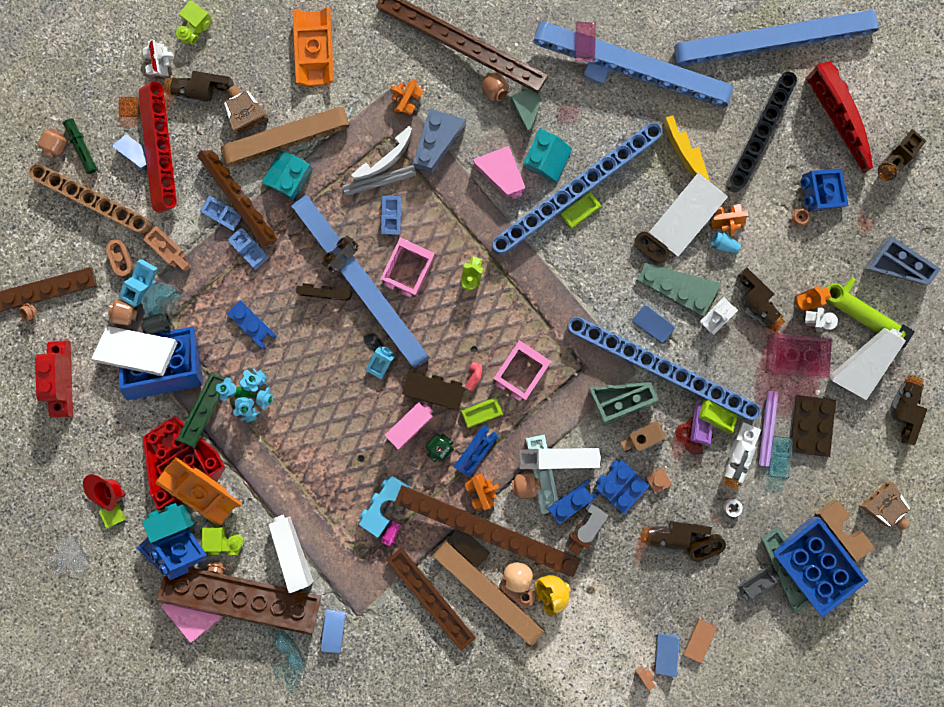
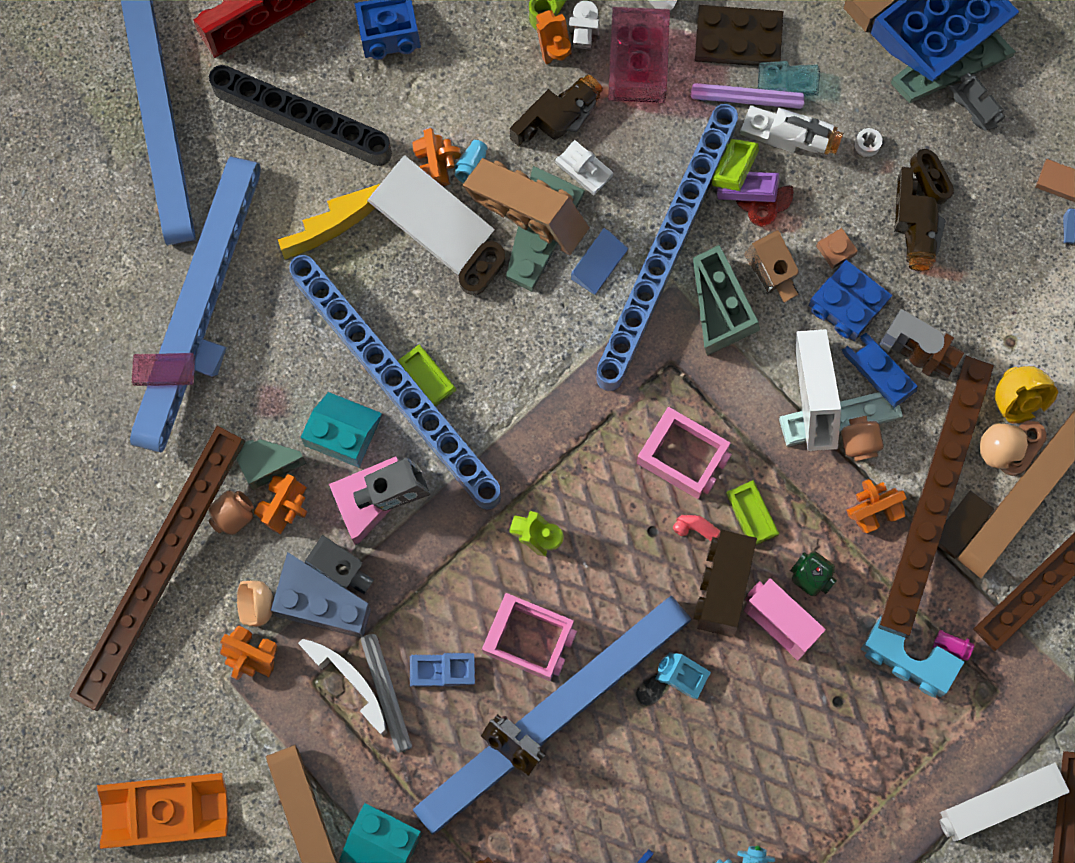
camera: 95 degrees left, 10 degrees down
dark brown plate [296,283,352,301] -> none
blue hinge [454,425,498,477] -> none
nougat plate [791,208,810,227] -> none
none -> light nougat hair [237,580,274,627]
none -> orange hips [254,474,308,534]
none -> dark grey torso [305,535,374,595]
none -> dark grey torso [353,457,430,511]
none -> medium nougat wedge [463,158,590,255]

